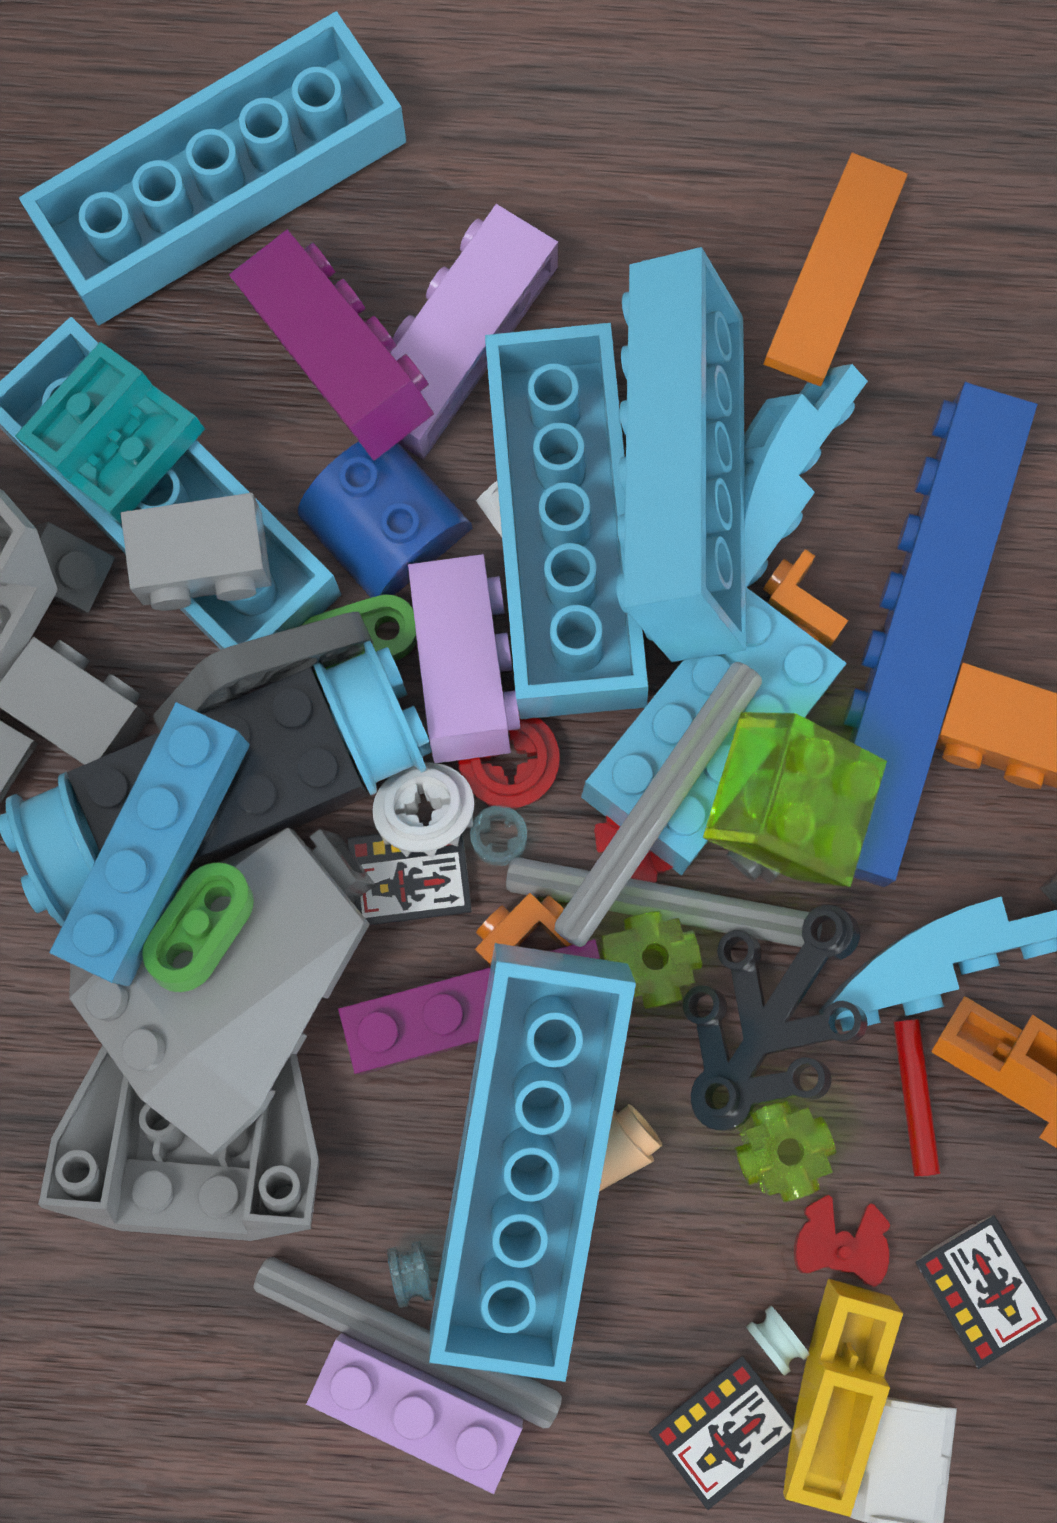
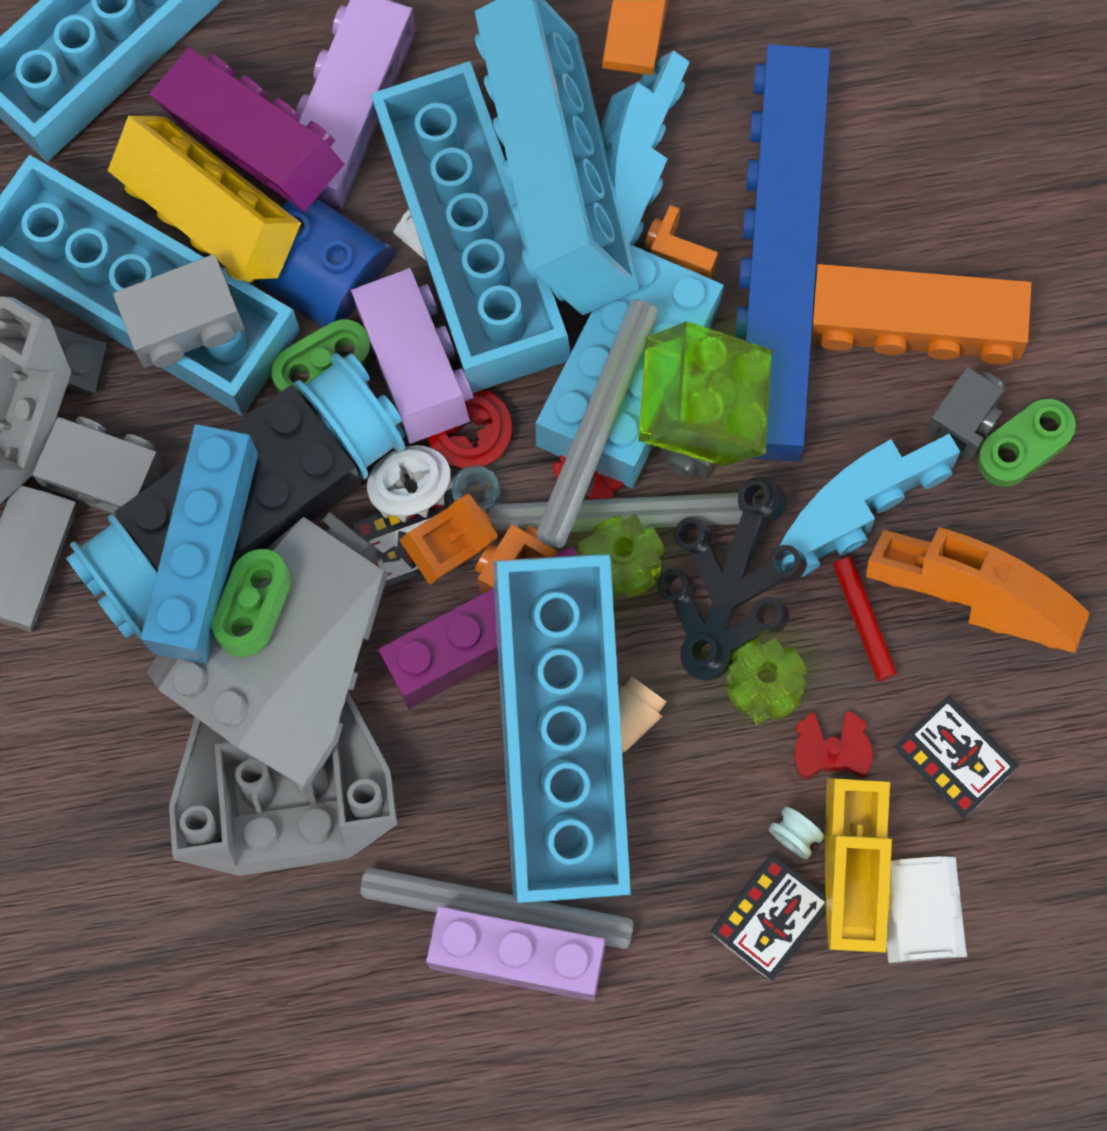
camera: 10 degrees left, 5 degrees down
teal slope [15,342,205,524] -> none
dark grey beam [153,612,373,732] -> none
clear light blue bush [387,1241,433,1308] -> none
none -> yellow brick [108,115,301,283]
none -> orange bracket [399,493,498,585]

